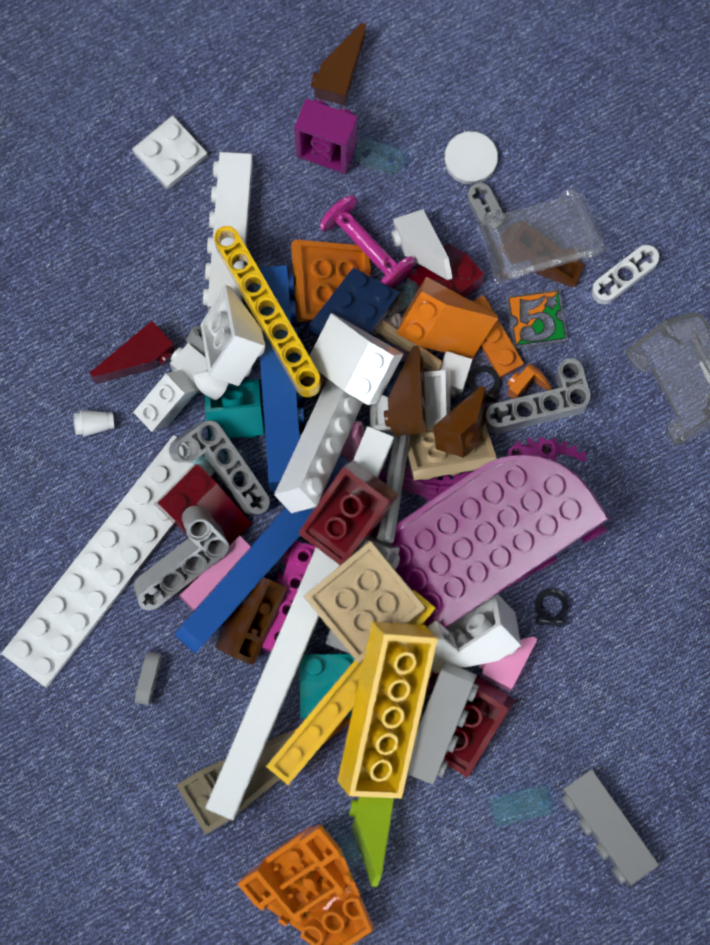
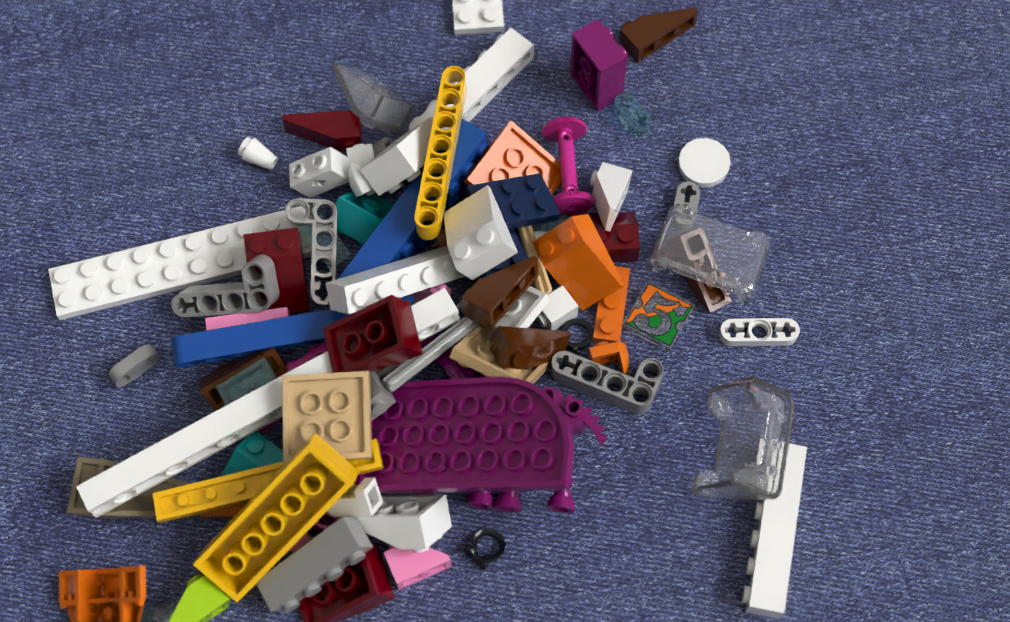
camera: 40 degrees right, 10 degrees down
none -> clear light blue plate [216,357,277,405]
none -> clear slope [332,62,416,134]

